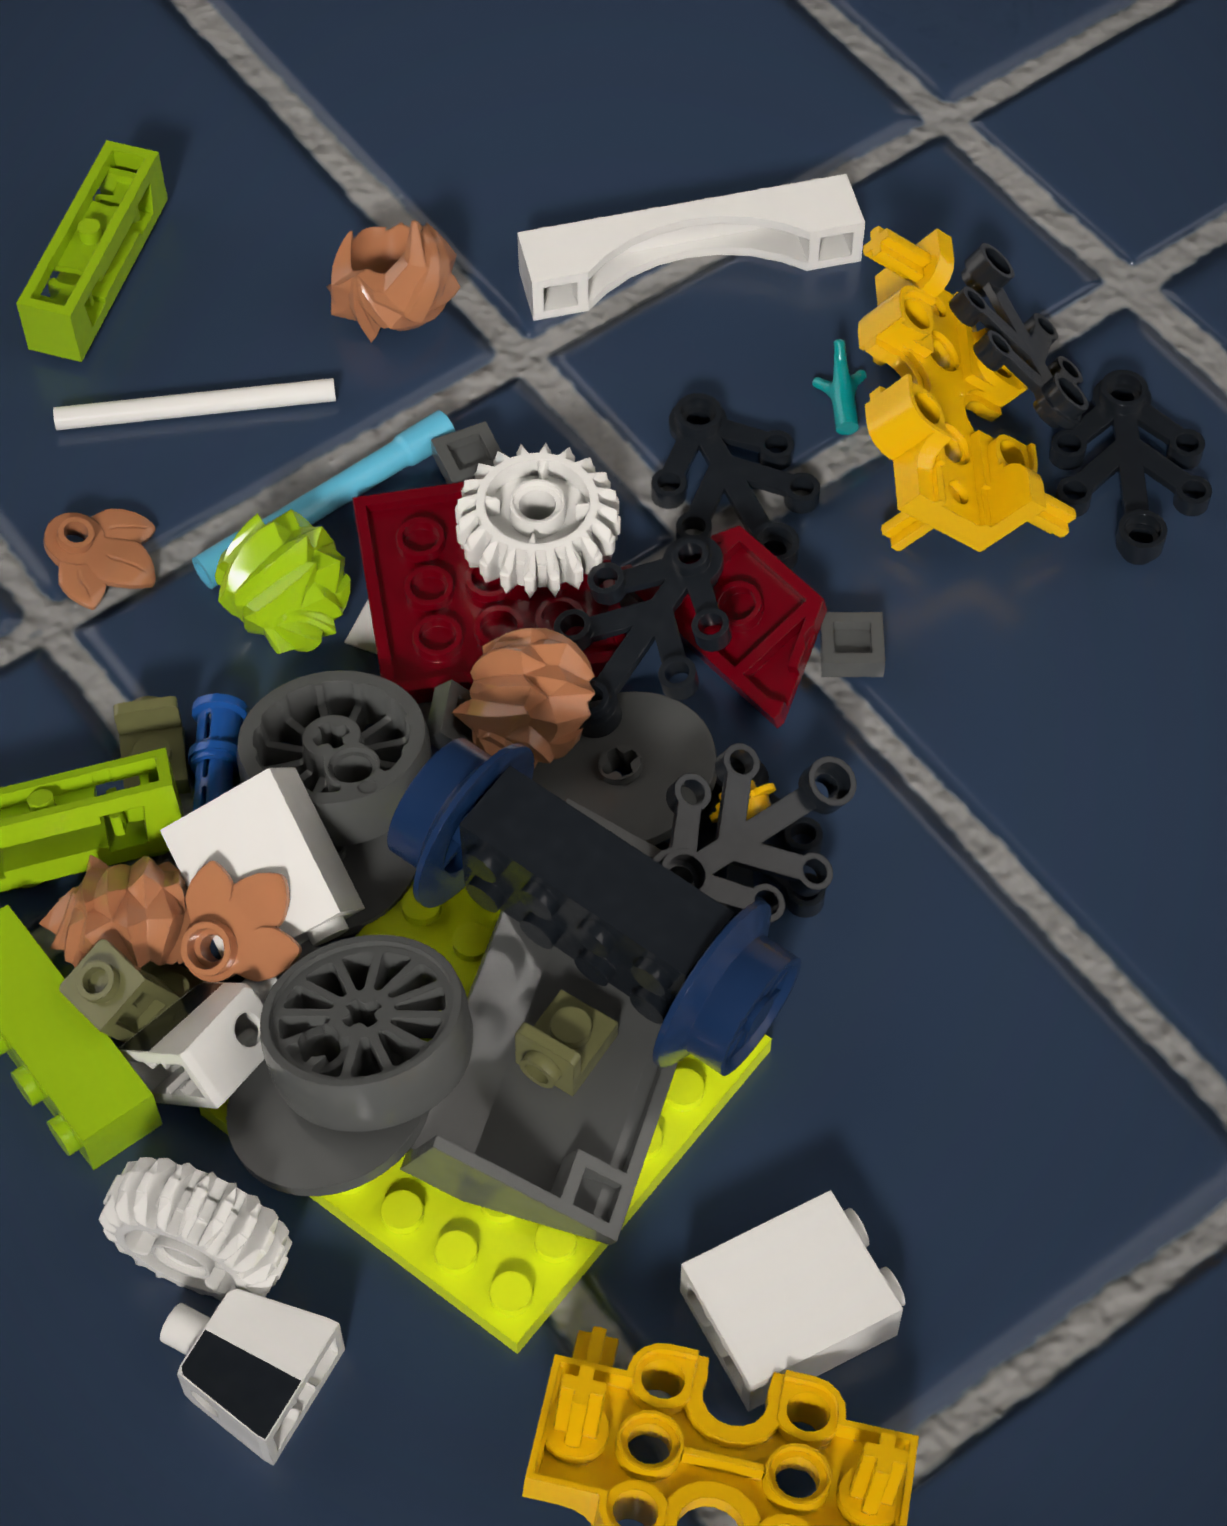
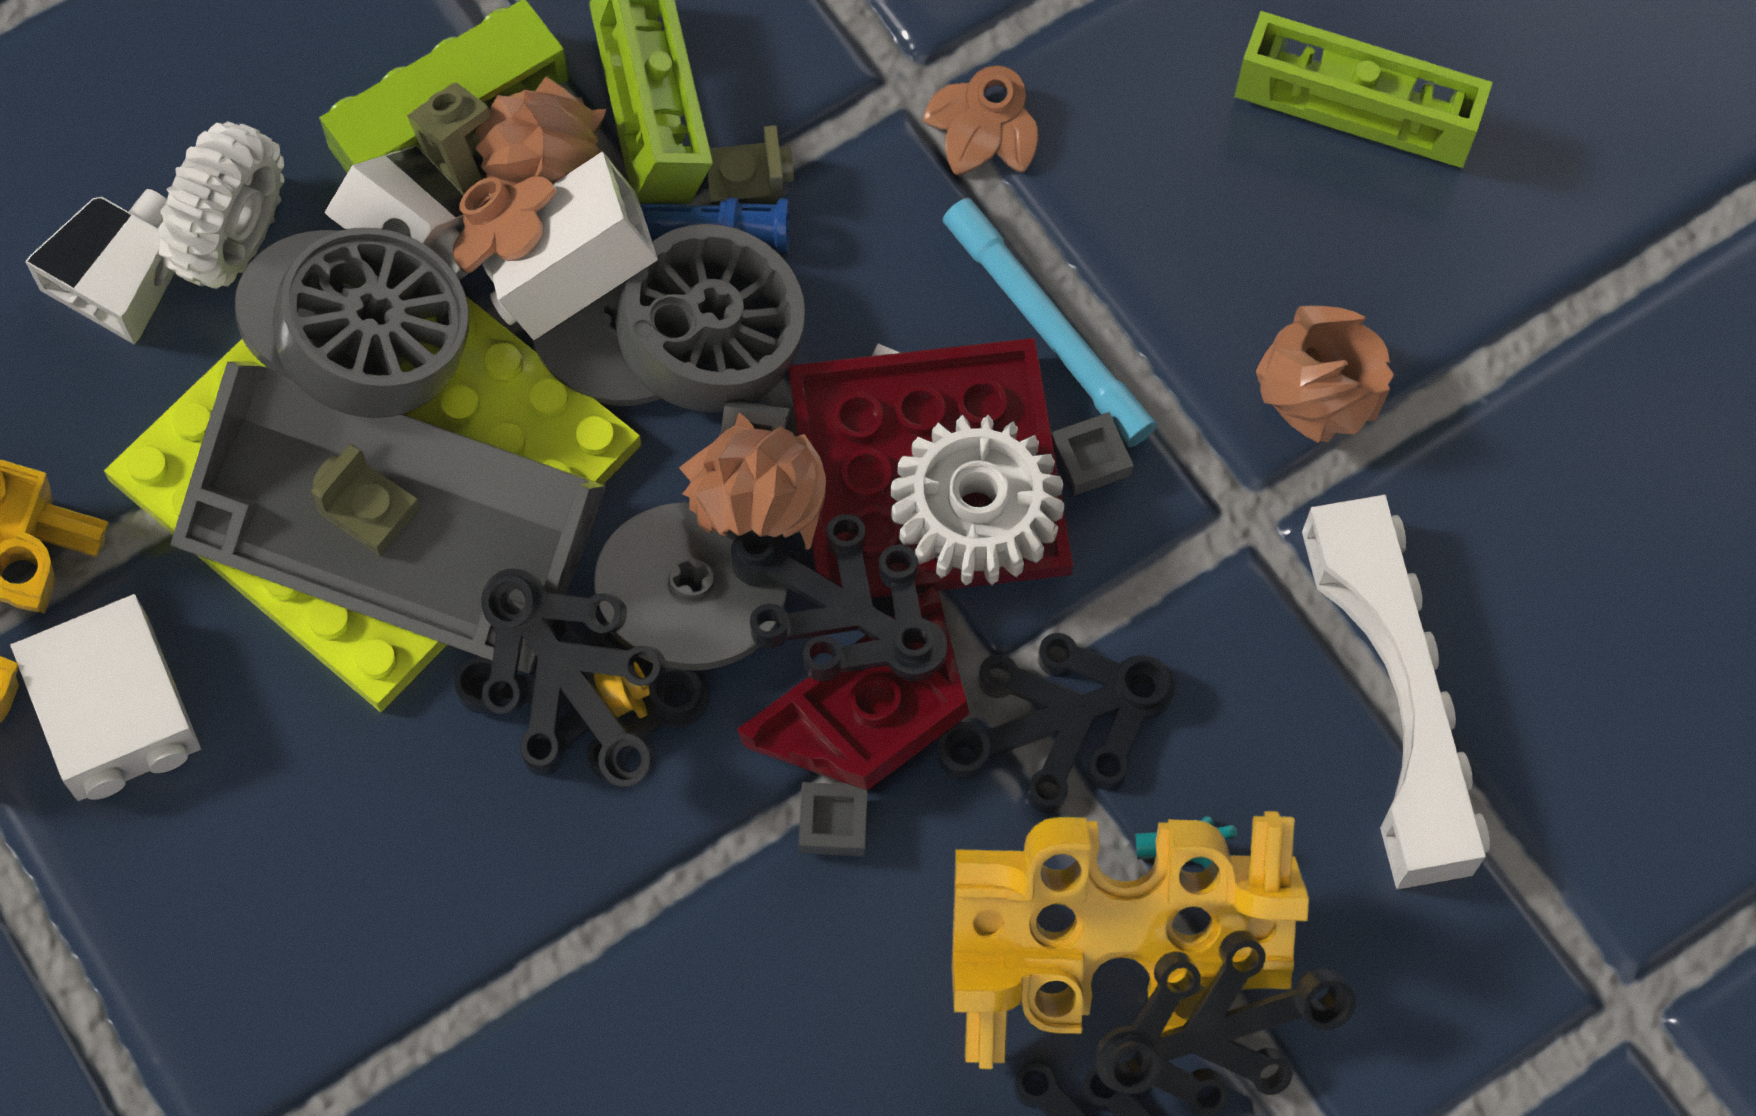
camera: 90 degrees right, 10 degrees up
white axle [53,378,336,430] -> none
lime hair [215,509,351,654] -> none
brick [387,738,801,1076] -> none

